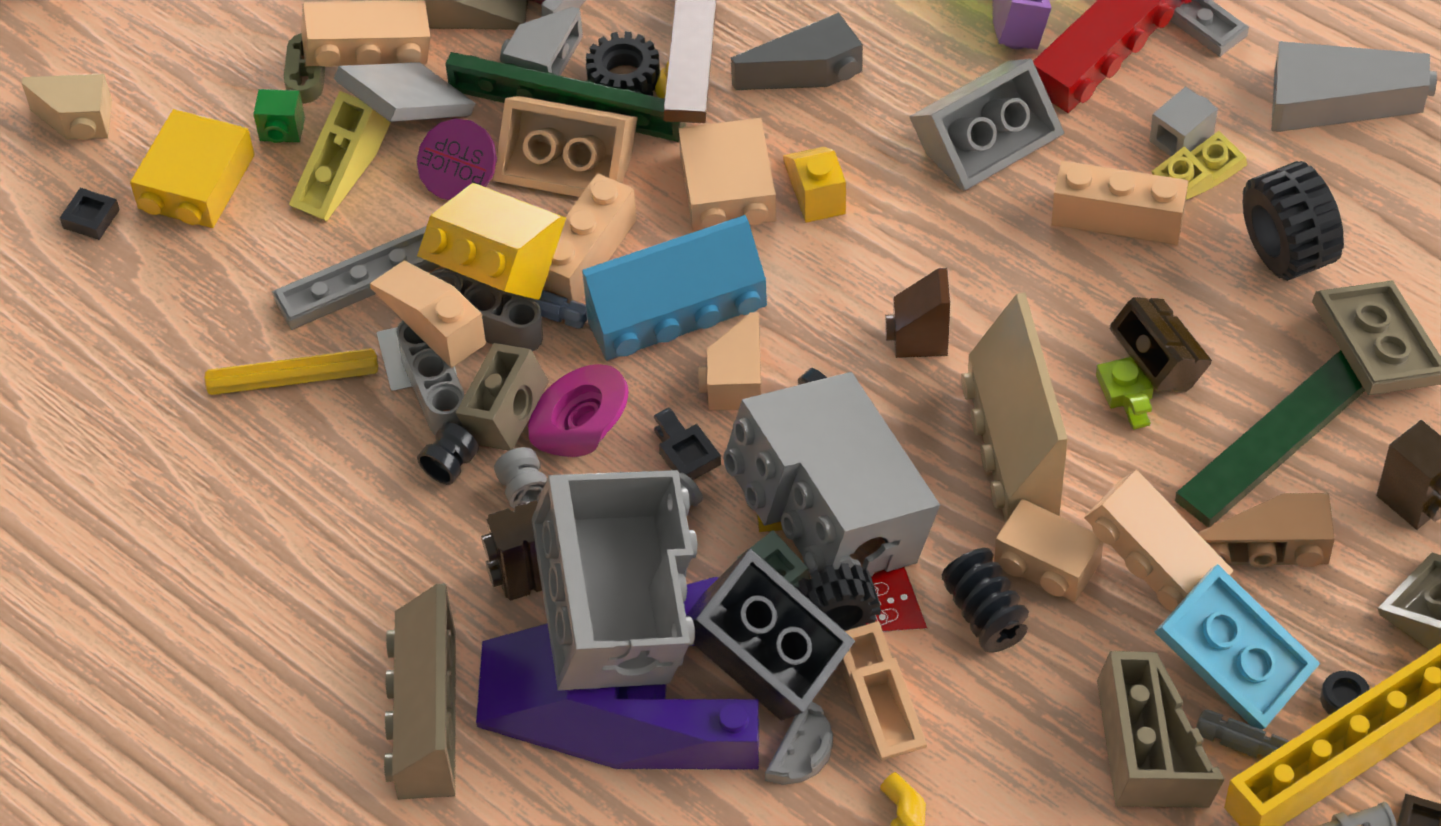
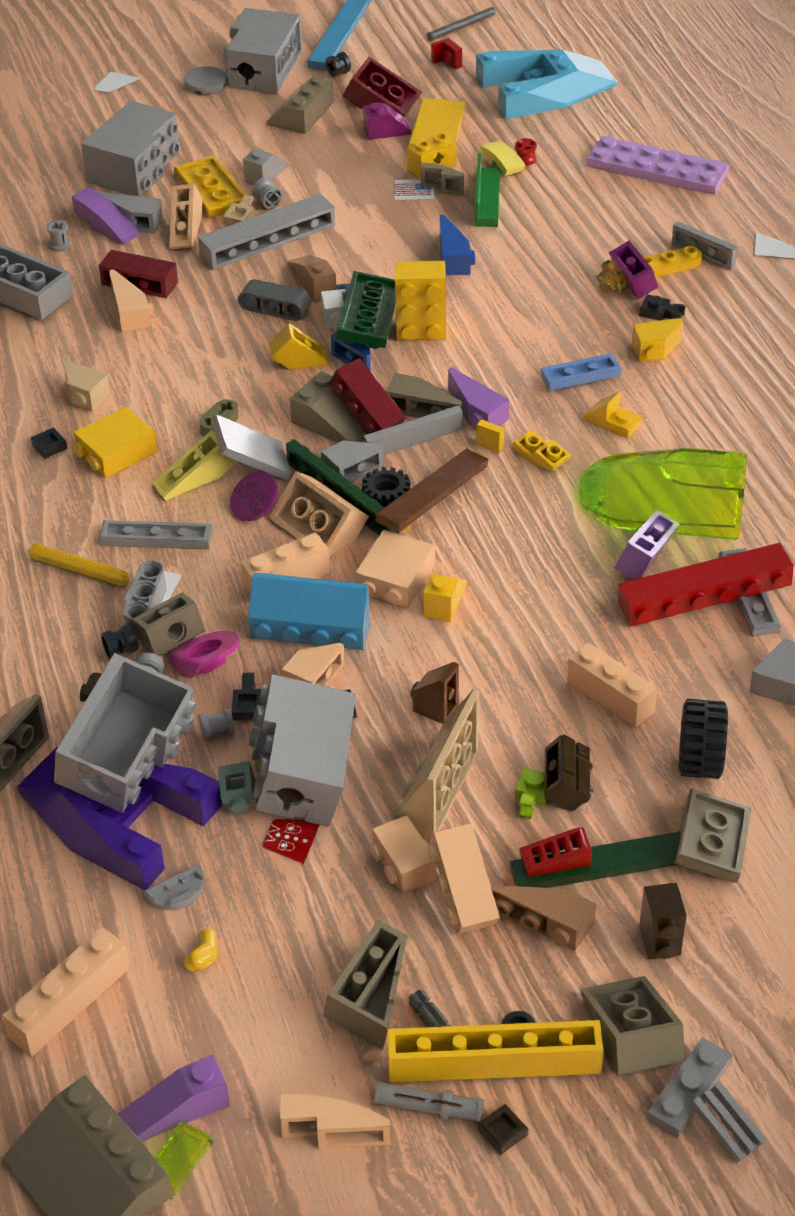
camera: 30 degrees right, 10 degrees down
green plate [253,89,305,143] -> none
light nougat brick [301,0,430,67] -> none
light nougat slope [370,260,486,368] -> none
yellow slope [417,183,566,300] -> none
dark grey beam [430,268,543,352] -> none
sand blue axle [533,290,587,329] -> none
black slope [686,548,855,721] -> none
dark grey slope [731,13,863,90] -> none
black tyre [795,563,881,631] -> none
light nougat slope [839,621,927,761] -> none
light grey slope [909,59,1065,191] -> none
black piece [941,548,1029,653] -> none
light grey brick [1149,87,1218,156] -> none
light yellow slope [1152,131,1247,200] -> none
medium azure plate [1155,564,1320,730] -> none
none -> red slope [519,827,592,877]

